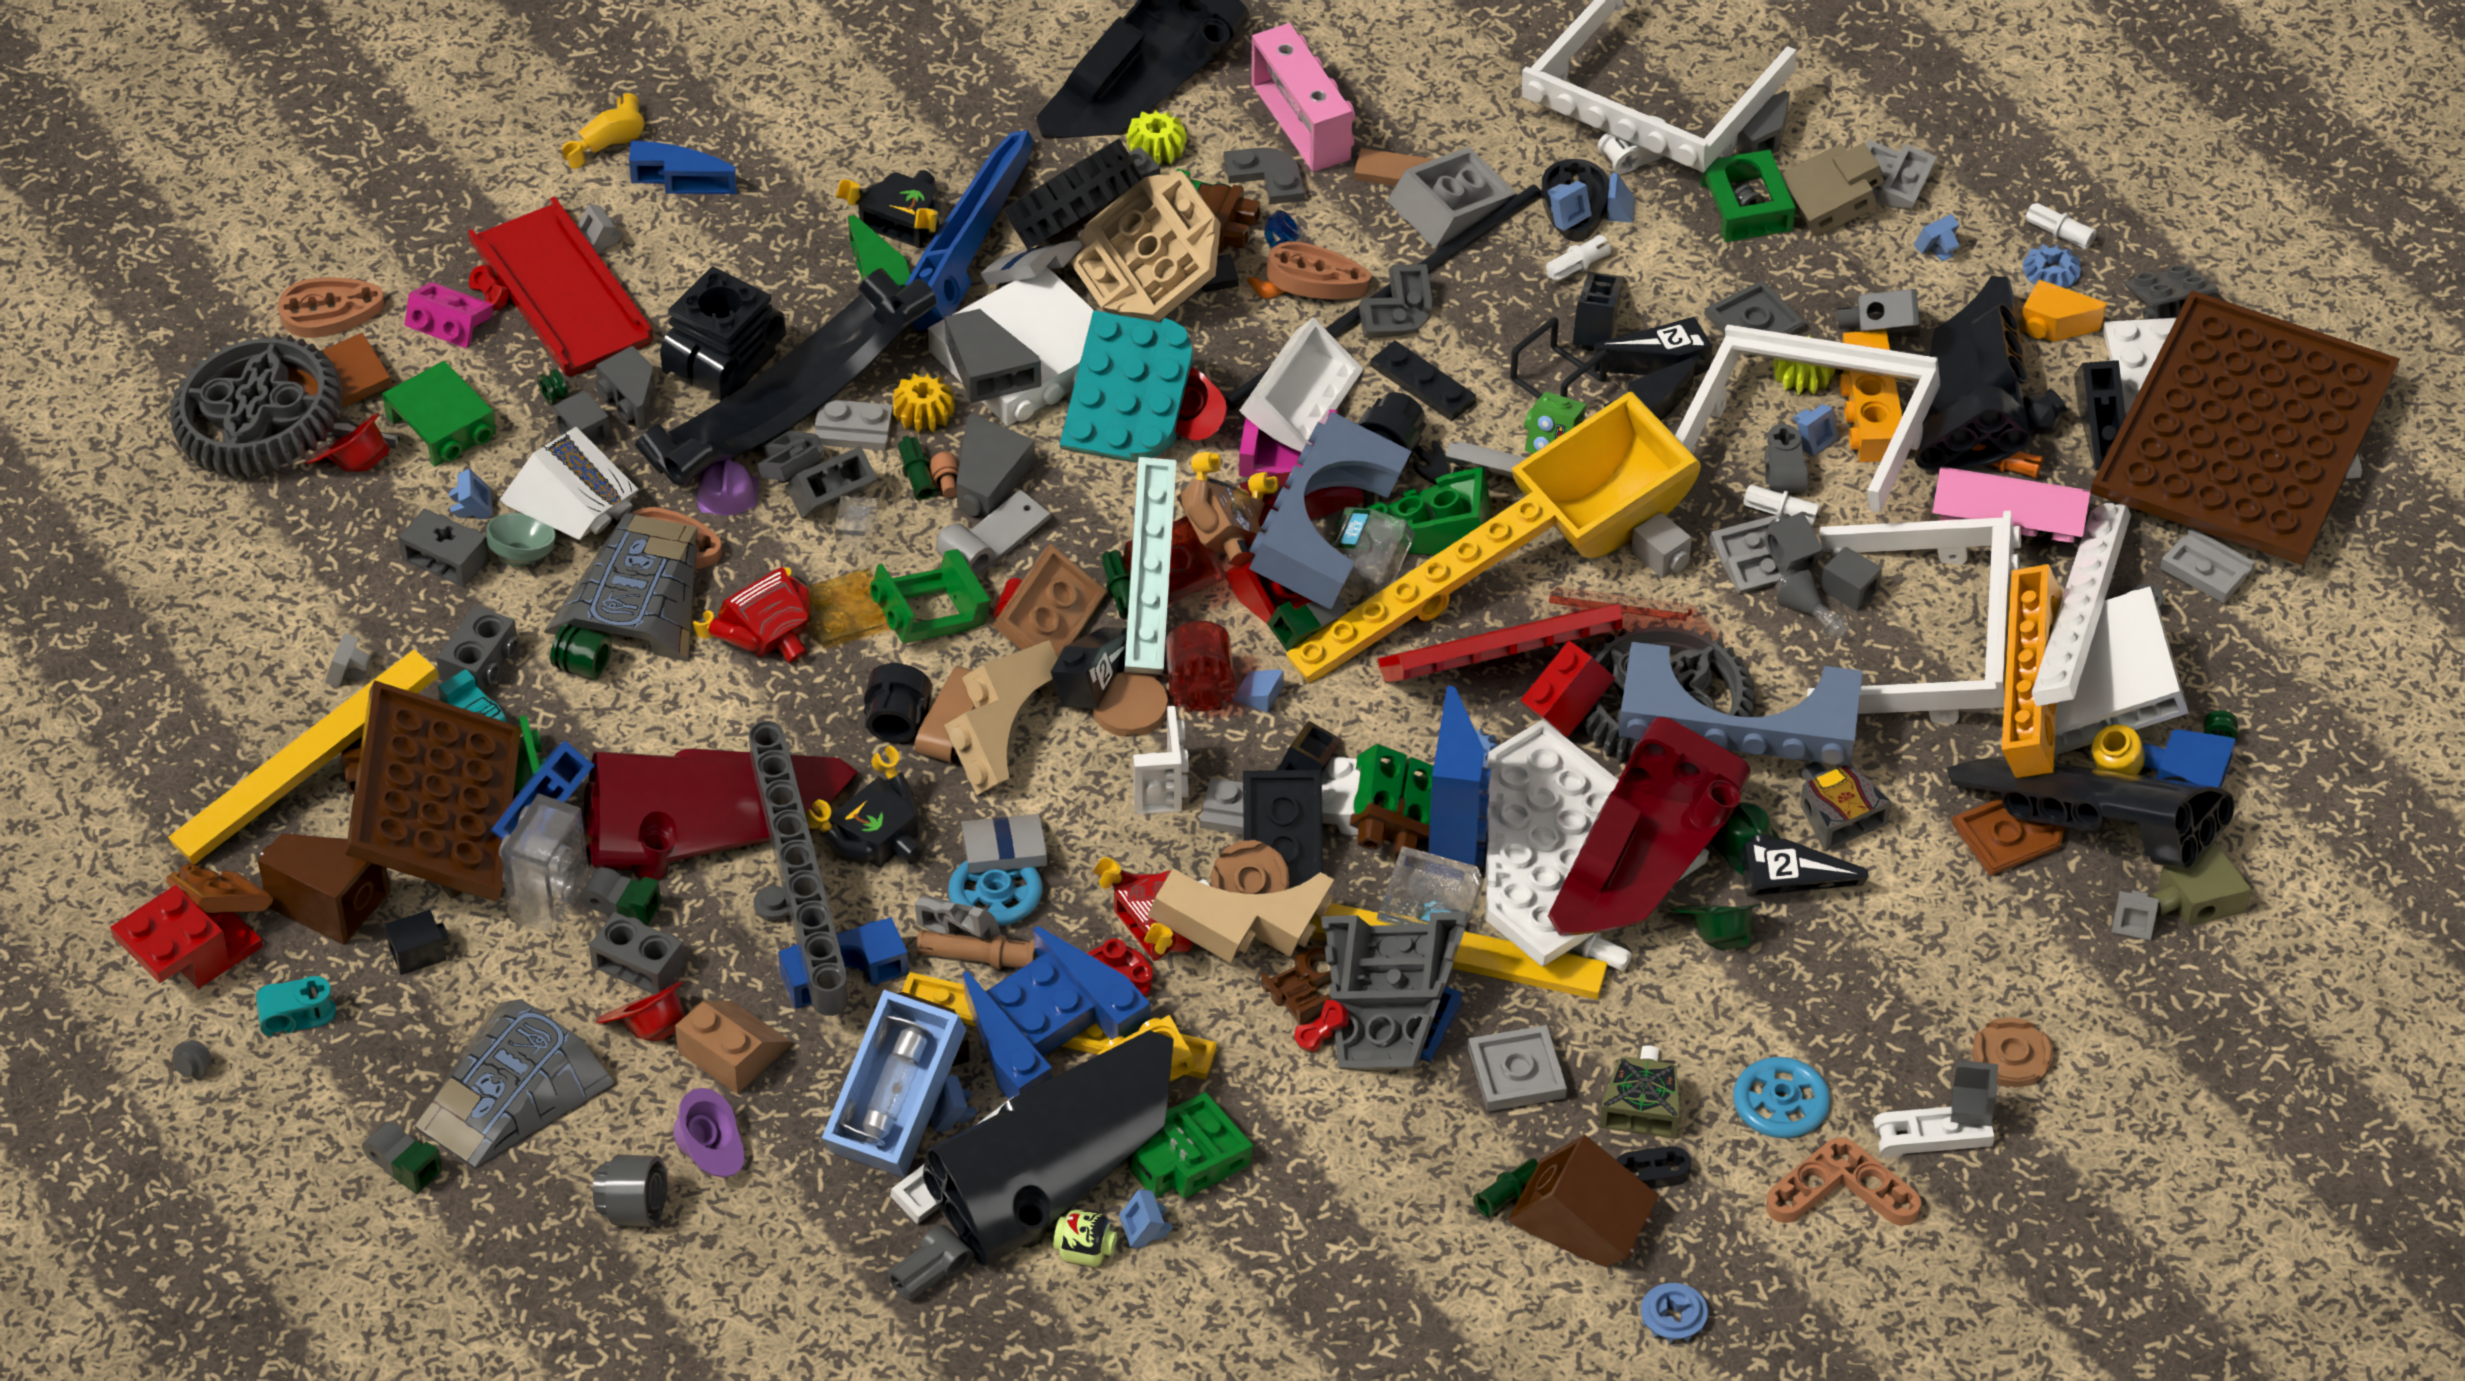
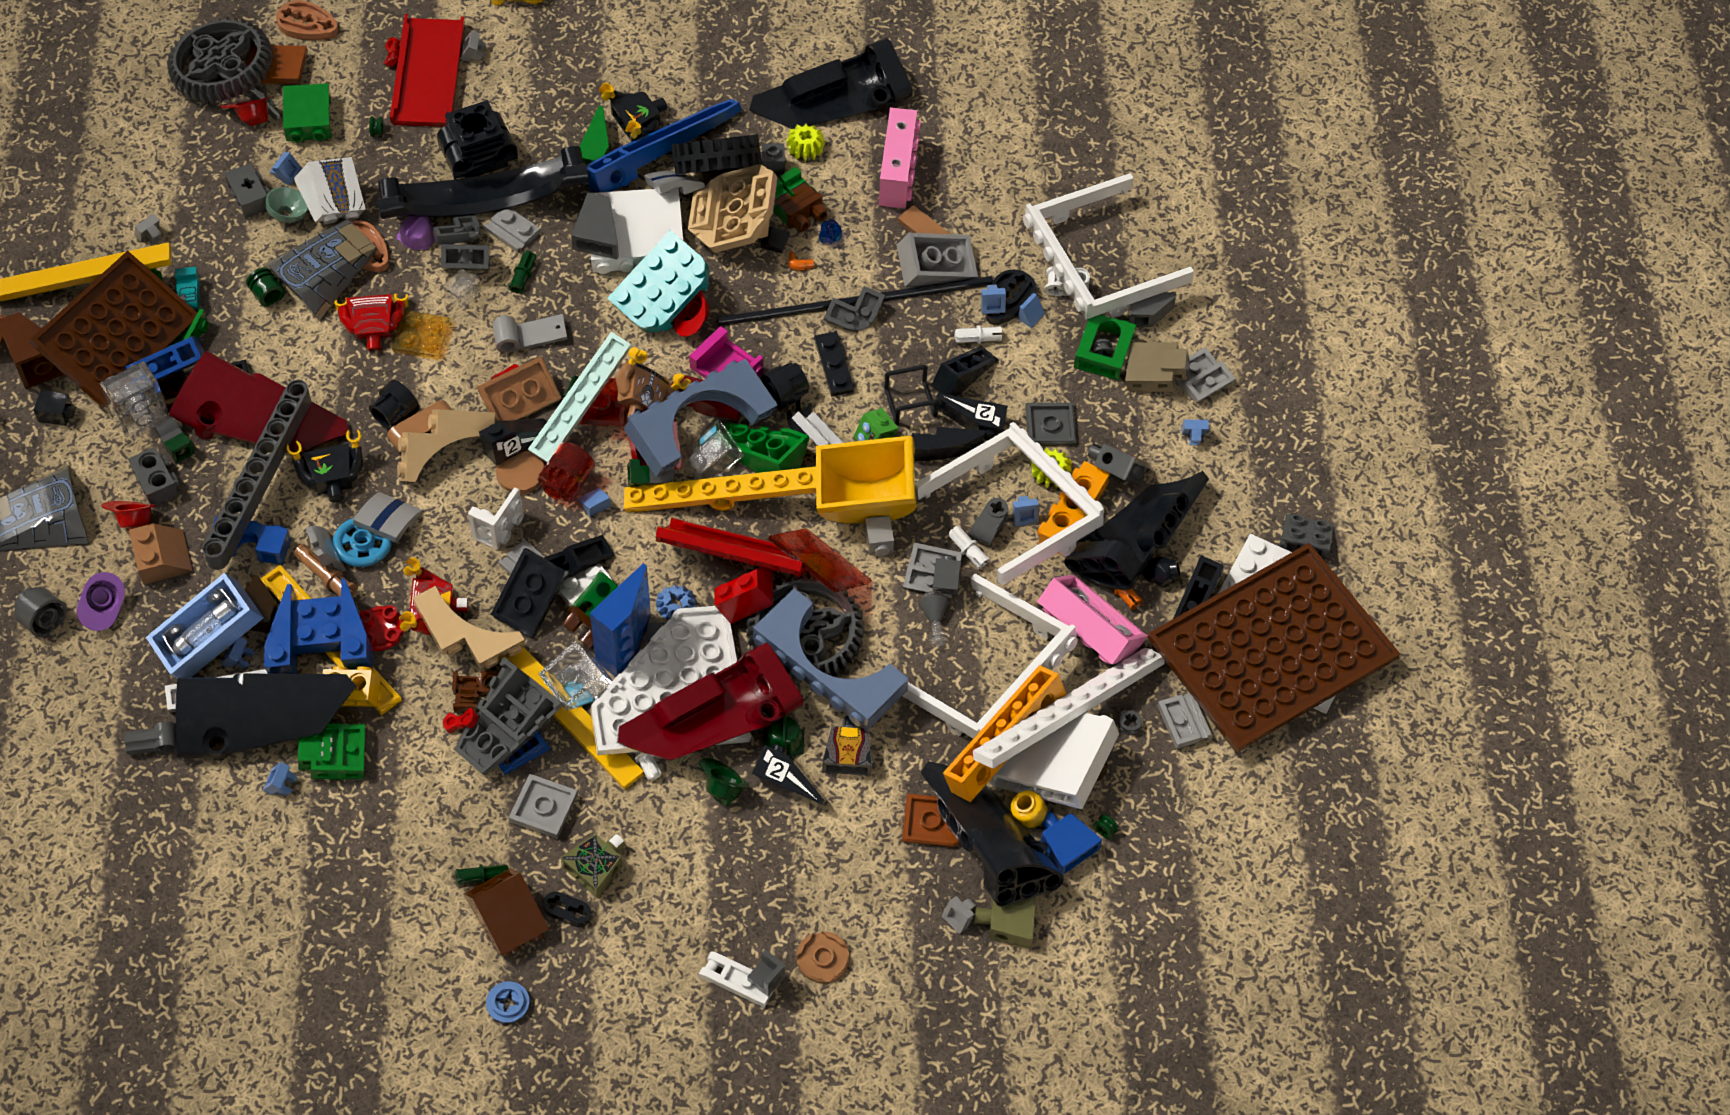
camera: 30 degrees right, 10 degrees up
dark pink bracket [404,282,494,348] -> none
dark grey brick [436,605,519,691] -> none
dark grey brick [553,390,611,446] -> none
dark grey slope [595,346,655,430] -> none
blue slope [629,141,737,194] -> none
green panel [870,549,991,644] -> none
yellow gear [892,372,955,434] -> none
nougat cylinder [930,451,959,498] -> none
dark grey slope [956,413,1035,518] -> none
yellowish green head [1053,1209,1117,1267] -> none
medium nougat tile [1210,840,1289,894] -> none
dark grey plate [1223,147,1305,205] -> none
white slope [1239,317,1363,452] -> none
nougat piece [1266,242,1371,299] -> none
dark azure plate [1733,1057,1830,1138] -> none
nougat beam [1766,1137,1921,1226] -> none
dark grey panel [1821,547,1882,612] -> none
light orange slope [2020,279,2107,342] -> none
medium blue gear [2023,243,2081,288] -> none
white axle [2026,203,2097,250] -> none

